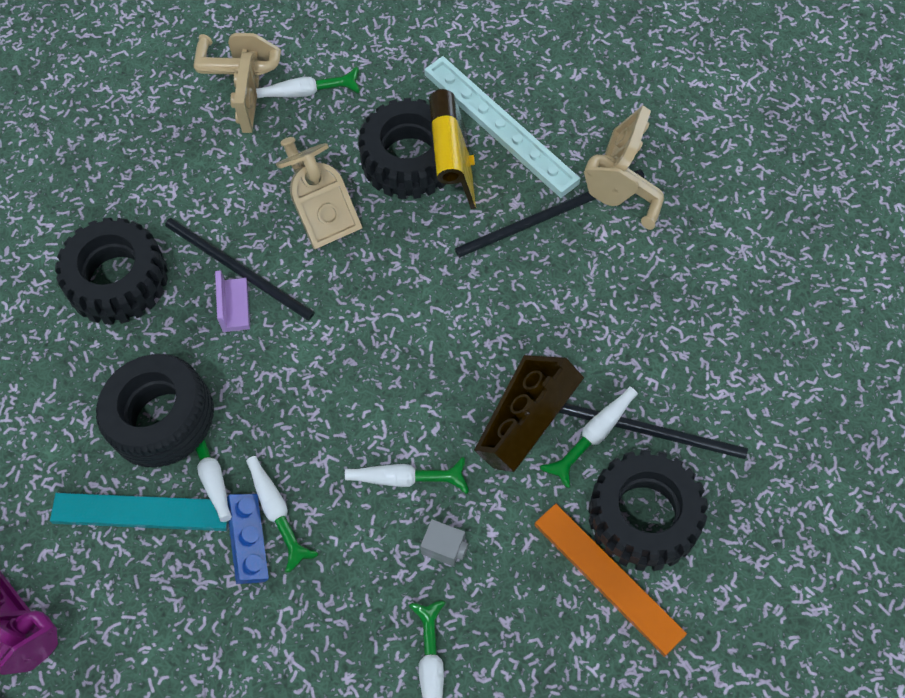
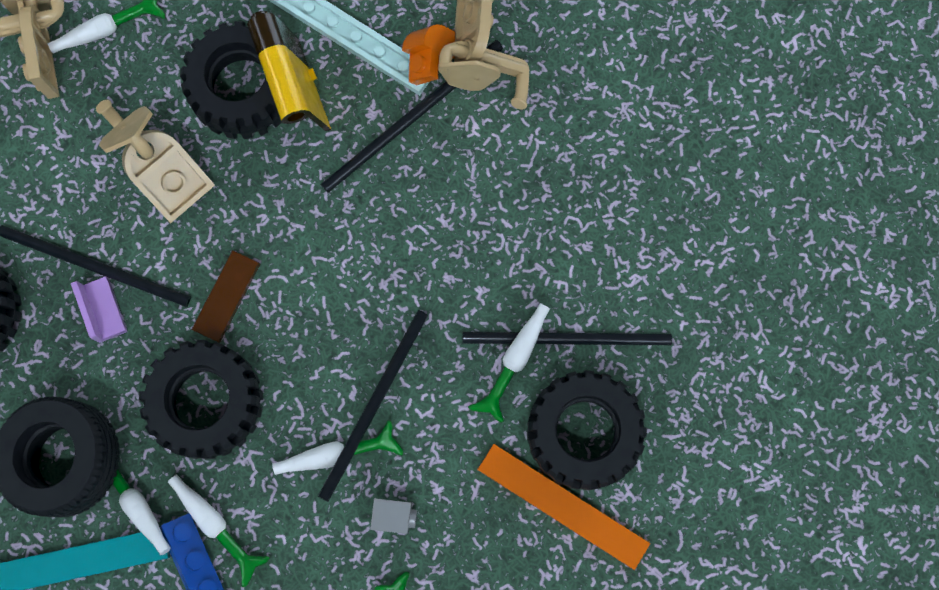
camera: 15 degrees left, 15 degrees up
dark brown wedge [474,355,584,472] -> none
none -> black tyre [139,340,263,460]
none -> reddish brown tile [192,250,260,343]
none -> black piece [318,310,428,502]
none -> orange brick [402,24,455,85]

